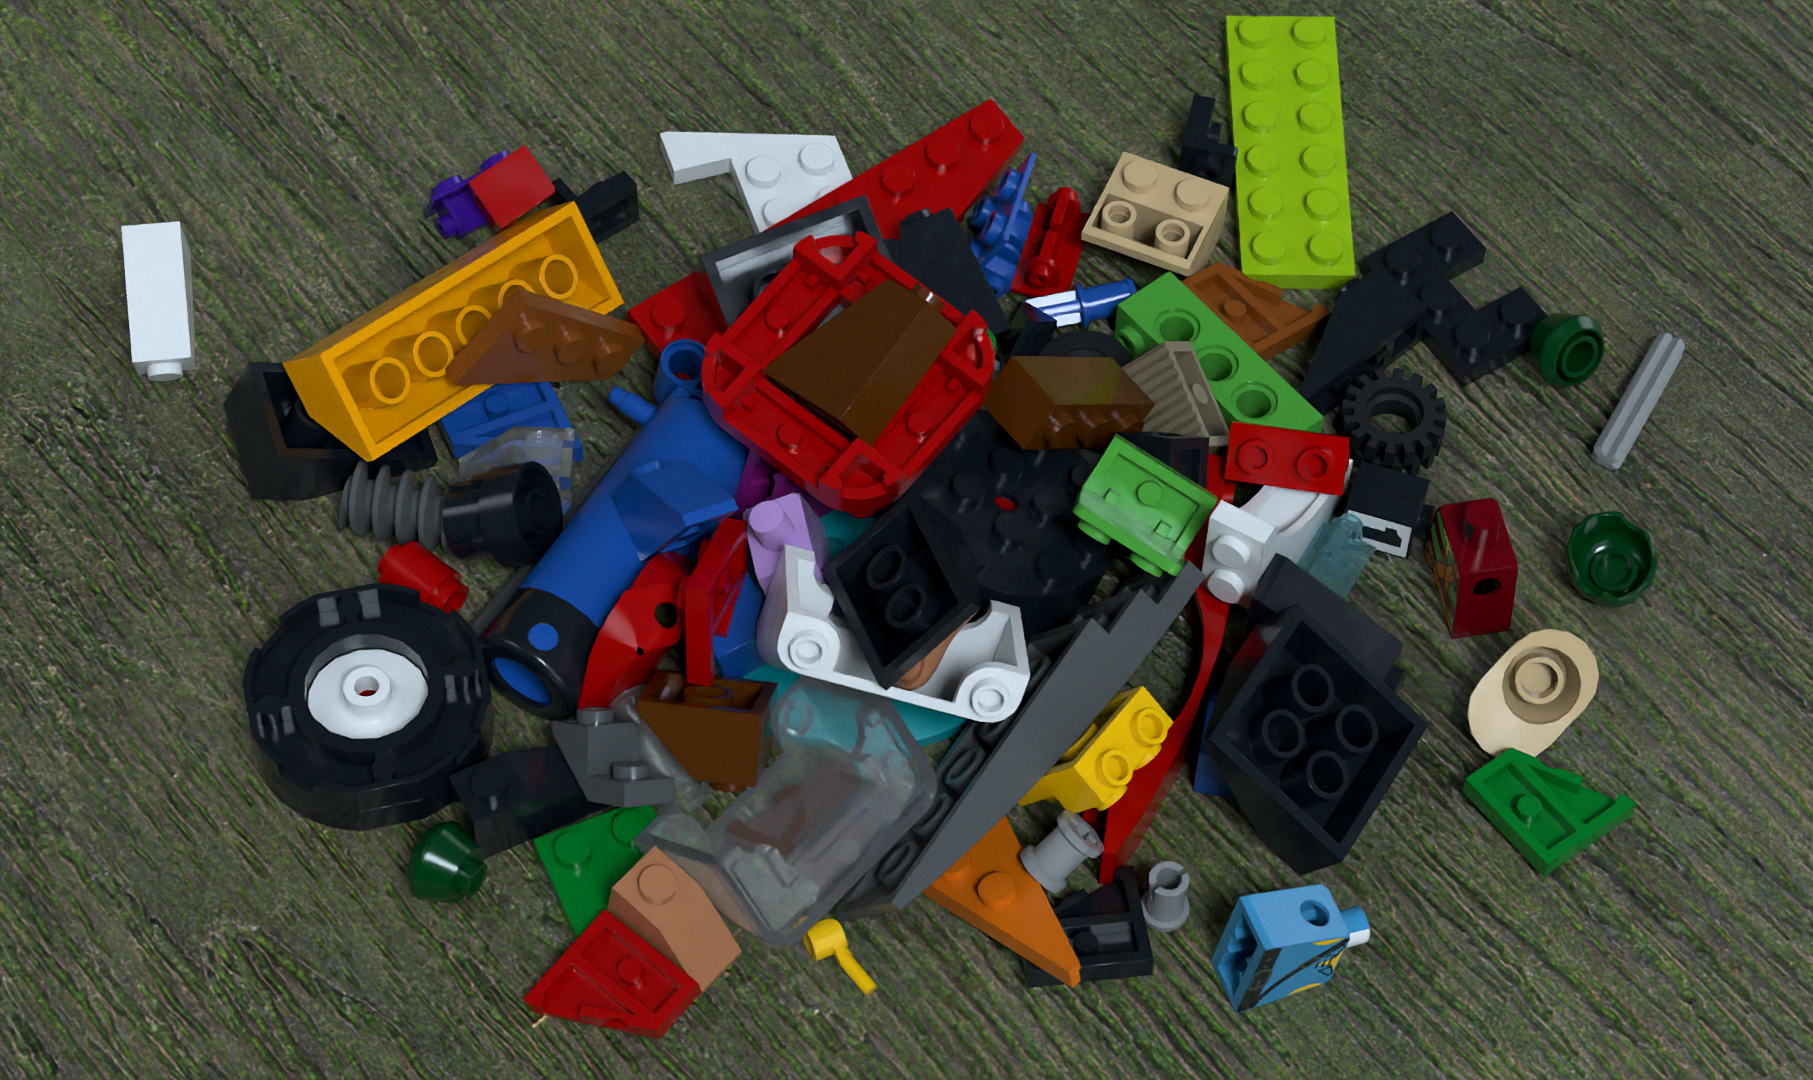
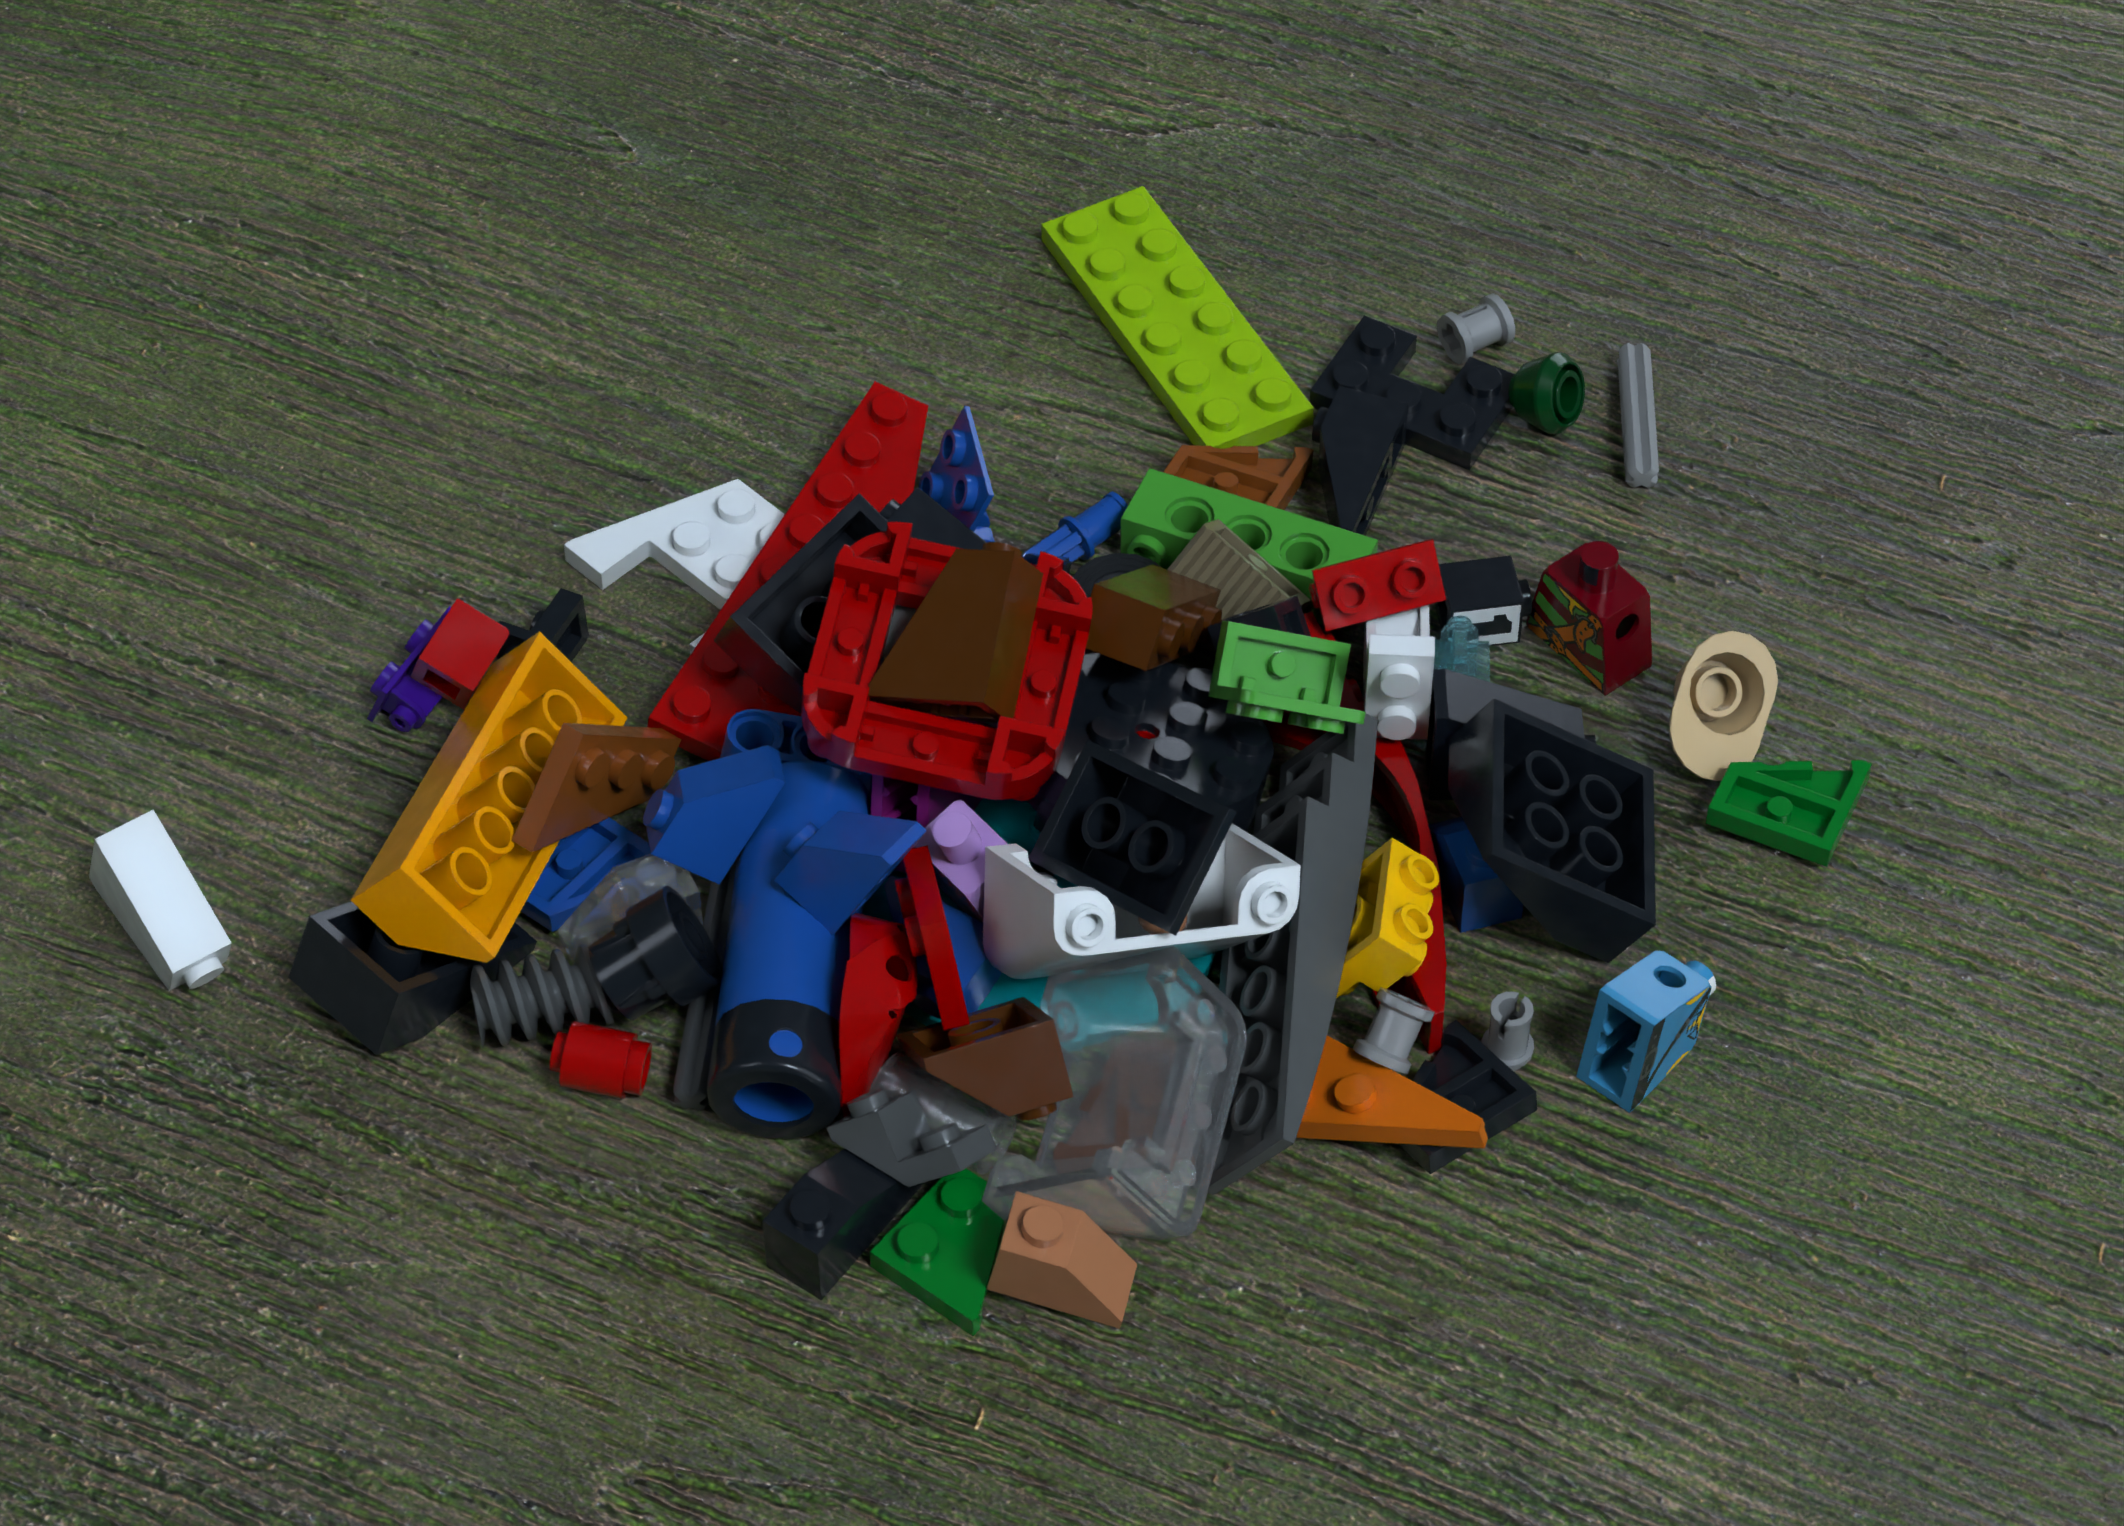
camera: 25 degrees left, 5 degrees down
black piece [242,583,495,831] -> none
dark green cone [406,821,487,903] -> none
red wing [523,909,702,1039] -> none
yellow hand [803,918,878,996] -> none
red hinge [1010,187,1091,297] -> none
tan slope [1081,151,1229,277] -> none
black bracket [1178,94,1239,189] -> none
black tyre [1337,368,1447,476] -> none
dark green hair [1565,511,1658,607] -> none
none -> blue slope [643,745,786,885]
none -> light grey bush [1437,293,1515,364]

